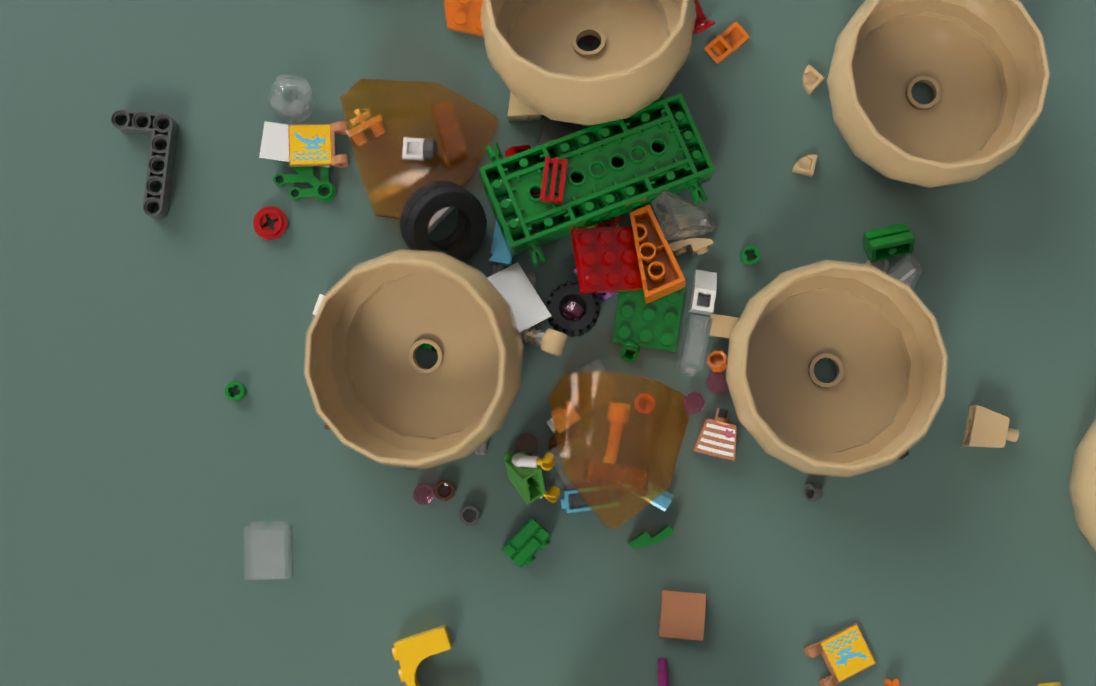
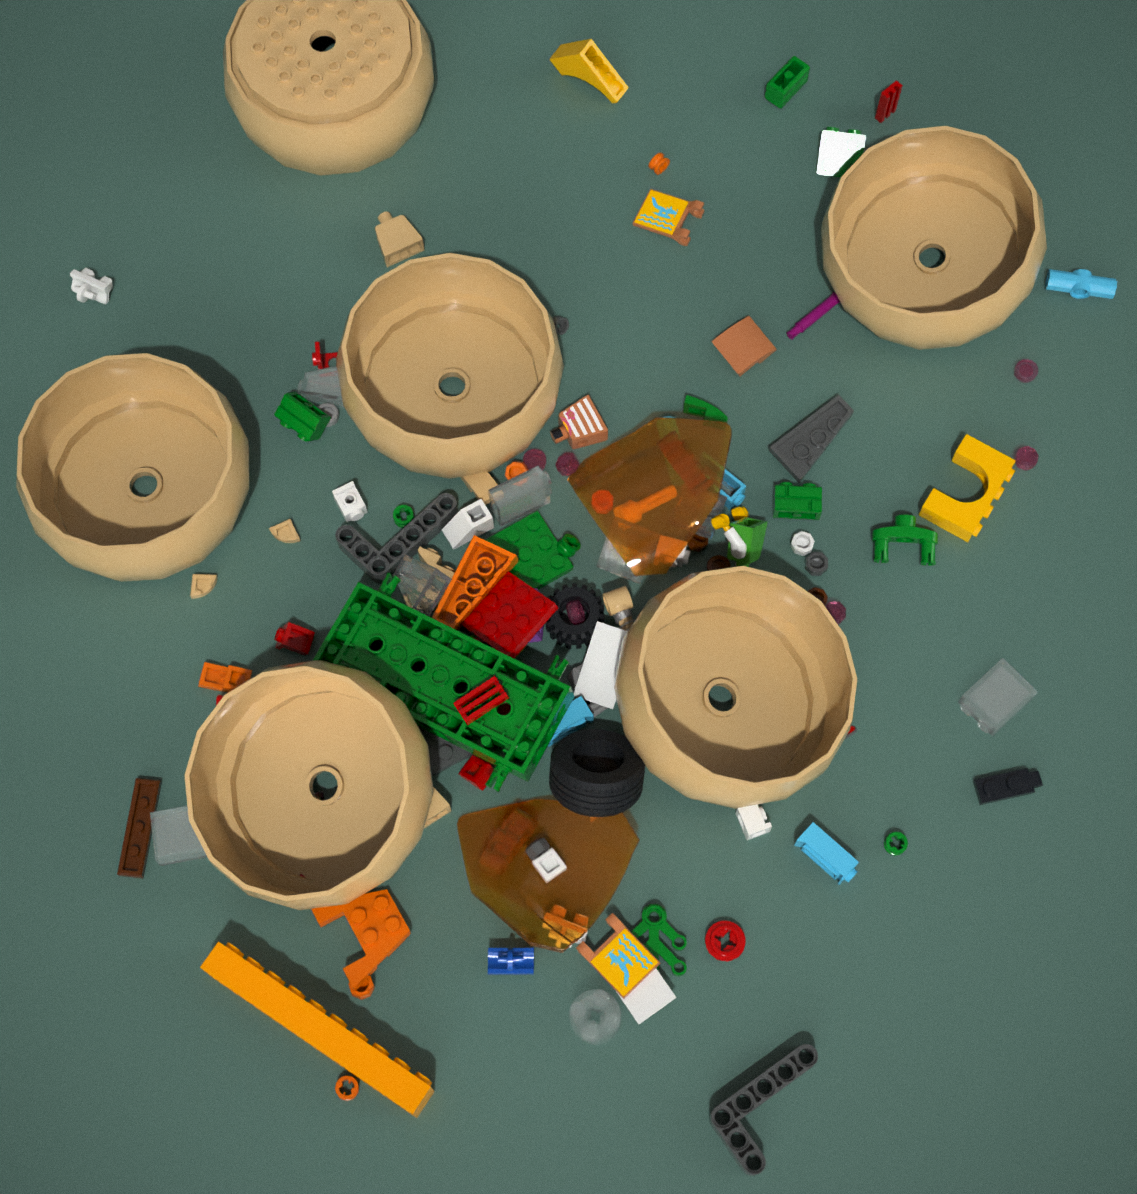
camera: 130 degrees left, 15 degrees down
none -> red bracket [274,622,315,656]
none -> red bracket [312,341,338,376]
none -> white brick [332,481,368,522]
none -> dark grey beam [335,493,458,584]
none -> blue hips [488,948,534,975]
none -> dark grey wing [769,395,854,483]
none -> white tile [790,531,815,556]
none -> medium azure window [794,822,859,885]
none -> green connector [872,515,938,566]
none -> black hinge [973,768,1043,805]

